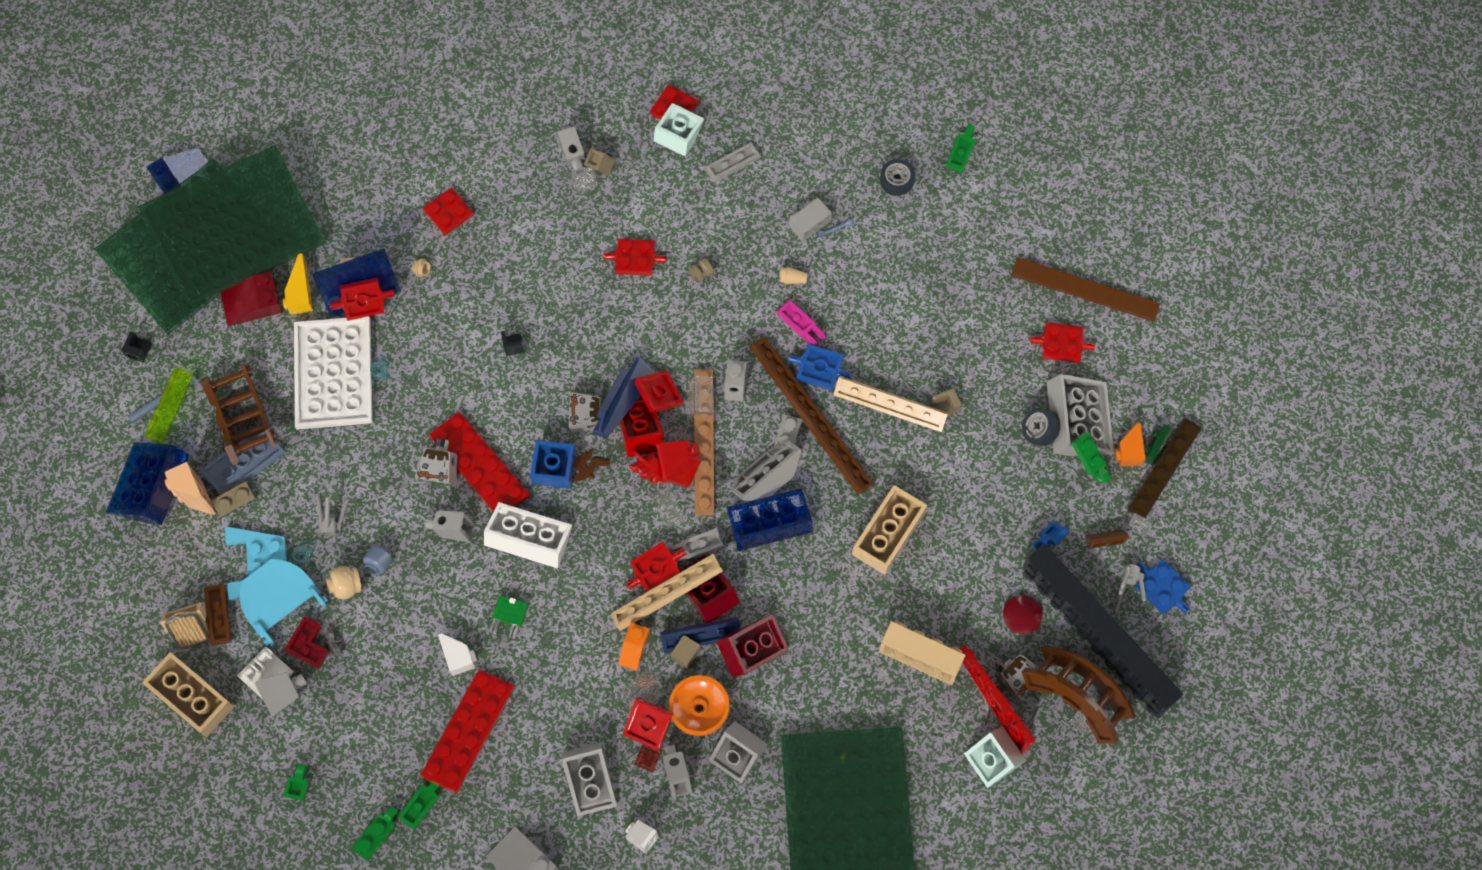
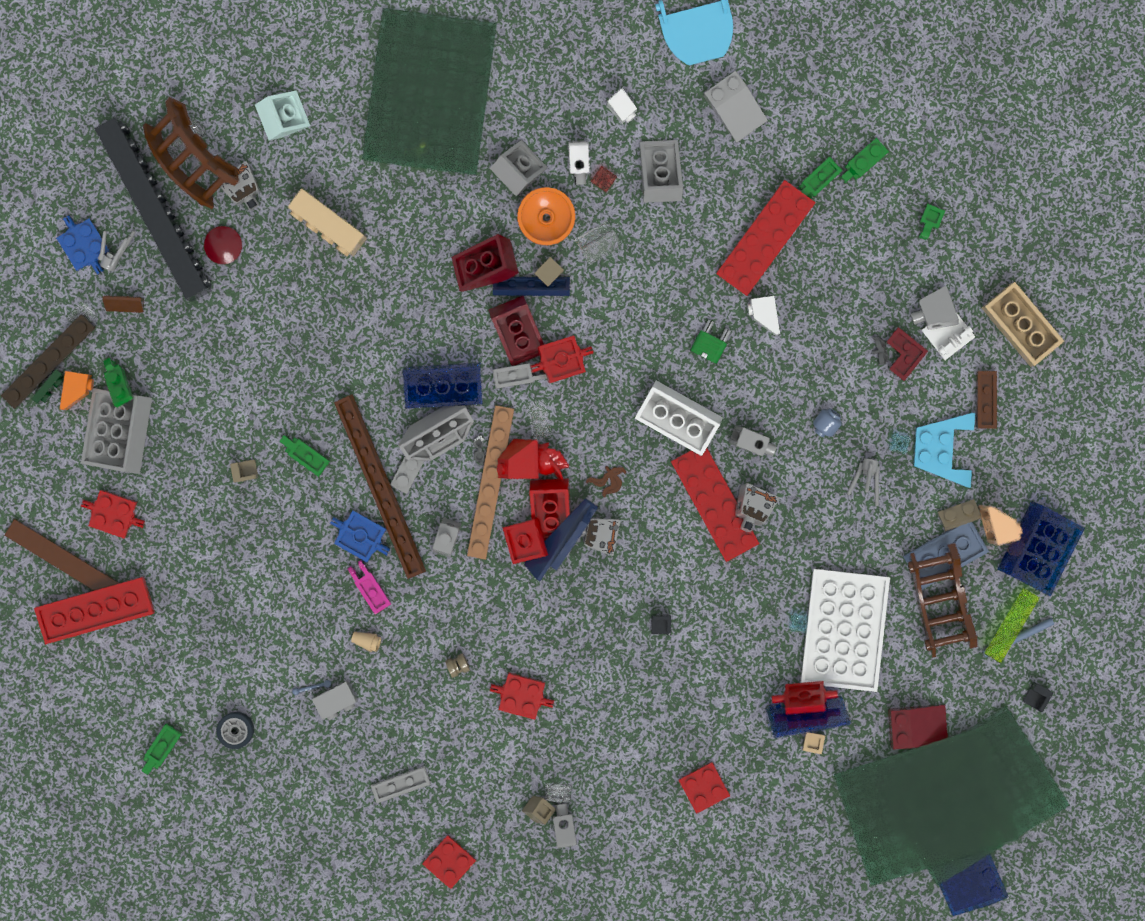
camera: 170 degrees left, 20 degrees up
tan piece [160,602,210,649] -> none
medium azure piece [240,559,328,647] -> none
yellow slope [283,254,313,315] -> none
tan piece [326,566,361,599] -> none
tan plate [411,259,431,277] -> none
blue brick [530,440,576,488] -> none
tan plate [611,554,723,631] -> none
orange slope [618,623,651,671] -> none
red plate [622,697,674,751] -> none
light aqua slope [654,103,704,156] -> none
clear panel [689,375,714,418] -> none
tan plate [833,376,948,432] -> none
tan brick [852,485,927,575] -> none
red wing [959,645,1036,755] -> none
black wheel [1022,408,1060,446] -> none
blue plate [1032,522,1068,550] -> none
none -> red plate [34,576,155,645]
none -> green hinge [279,435,330,477]

